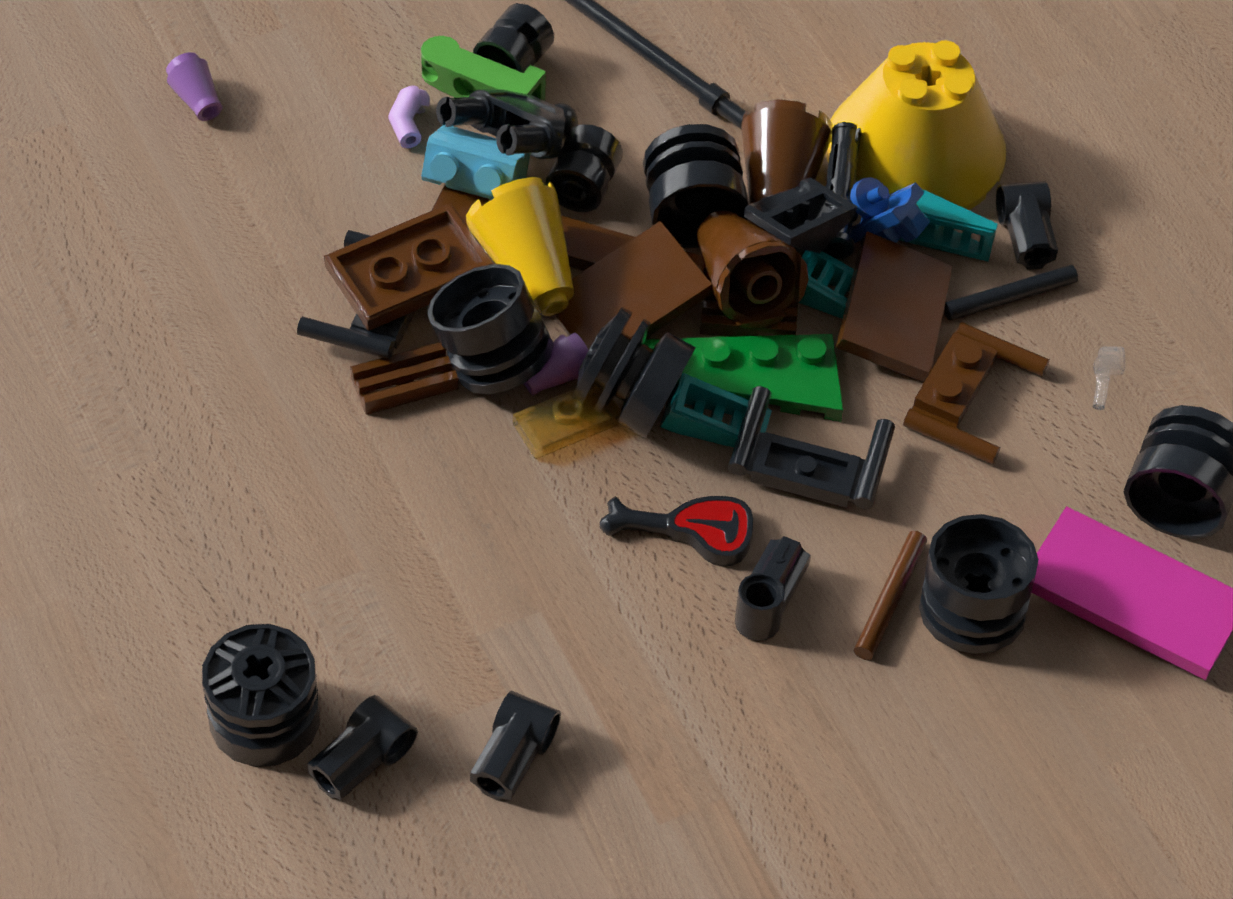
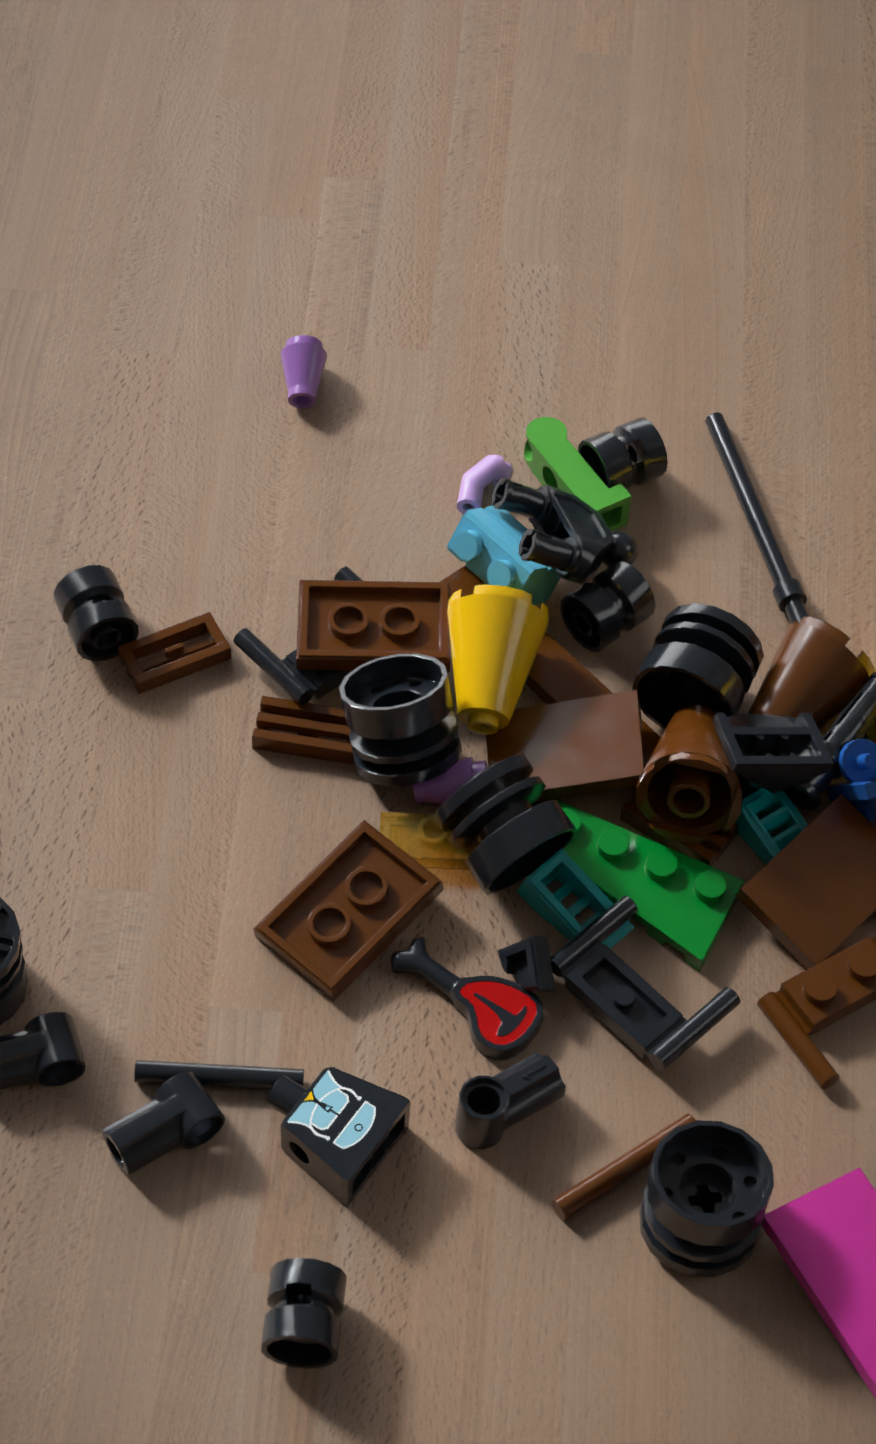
camera: 30 degrees right, 0 degrees up
none -> black wheel [54,565,139,661]
none -> reddish brown tile [118,612,231,694]
none -> black bar [134,1060,304,1090]
none -> reddish brown tile [253,820,444,1001]
none -> black wheel [261,1258,347,1369]
none -> black torso [266,1067,410,1207]
none -> black tile [498,936,555,992]

